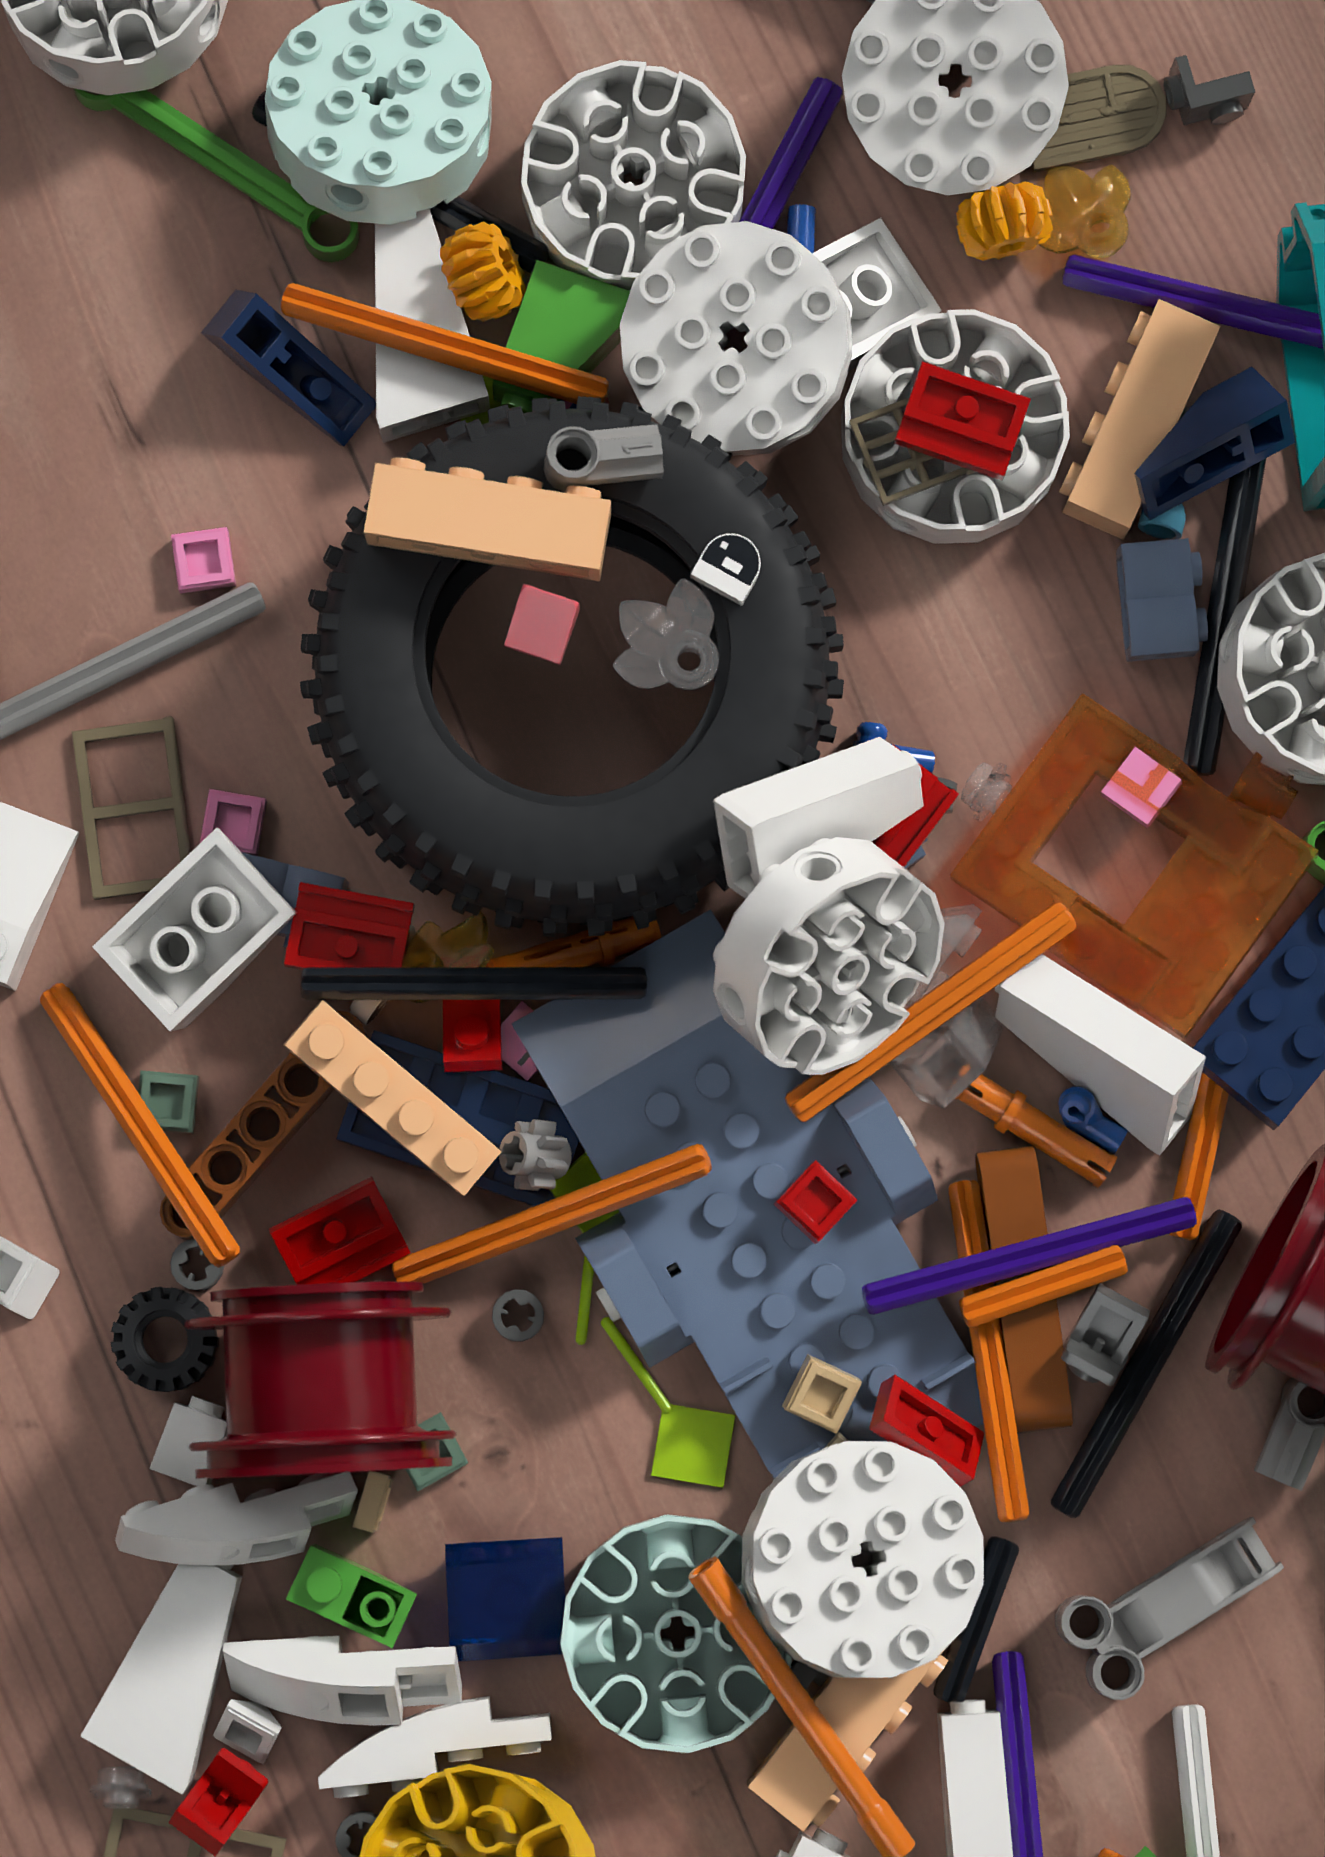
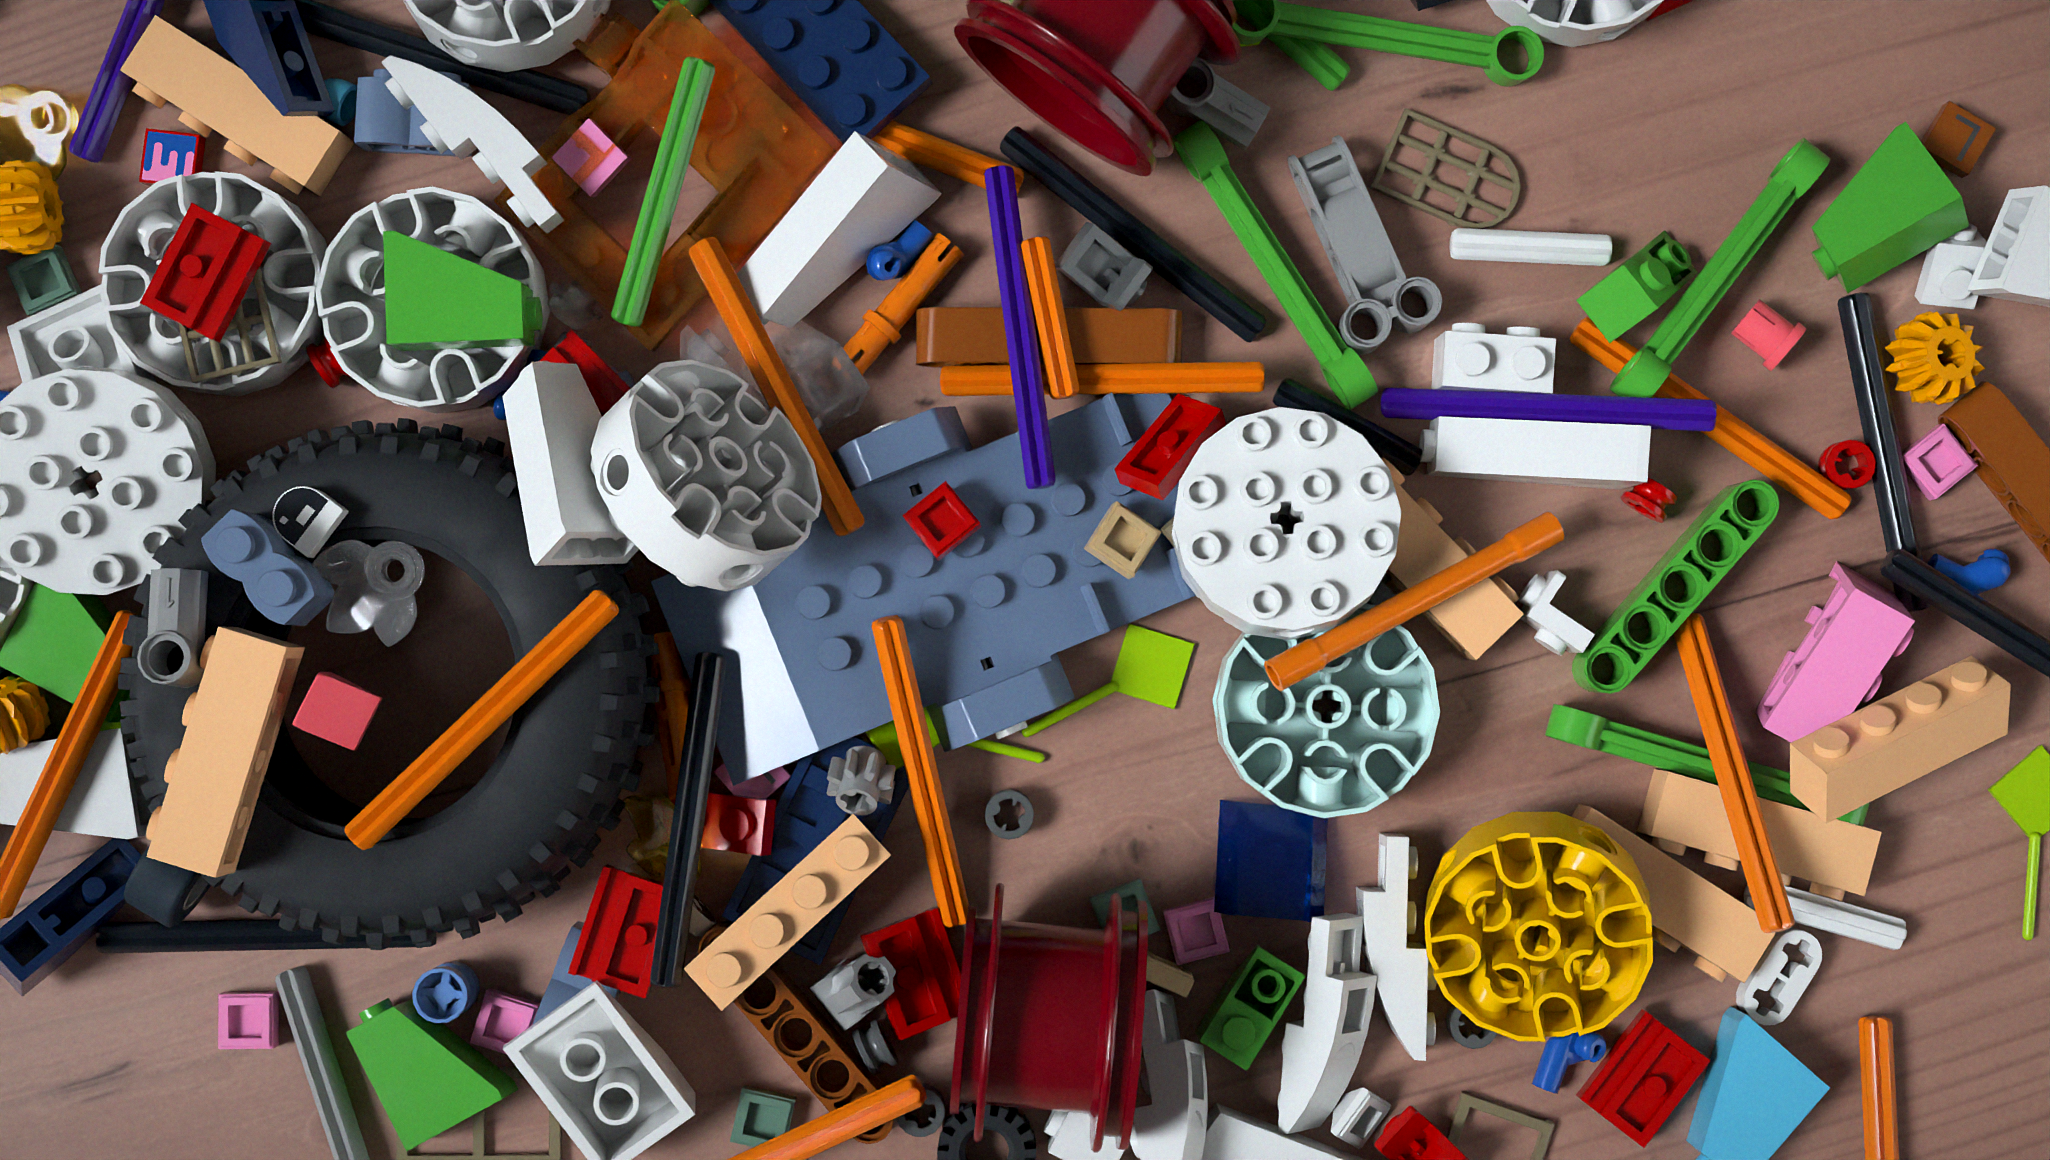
camera: 75 degrees left, 5 degrees up
none -> sand green tile [5,244,83,316]
none -> black axle [96,919,416,953]
none -> black wheel [124,845,211,927]
none -> tile [139,128,206,186]
none -> sand blue brick [201,509,335,626]
none -> red bush [306,335,352,388]
none -> white brick [315,186,550,414]
none -> orange axle [344,590,619,850]
none -> bright green slope [346,998,519,1152]
none -> white slope [381,55,564,234]
none -> bright green slope [383,231,543,351]
none -> medium blue wheel [412,961,480,1023]
none -> bright green axle [611,57,715,327]
none -> light grey piece [809,954,896,1032]
none -> dark grey bush [852,1019,899,1076]
none -> bright pink tile [1163,897,1230,965]
none -> bright green piece [1172,119,1378,410]
none -> dark tan window [1370,108,1521,229]
none -> white brick [1431,323,1556,394]

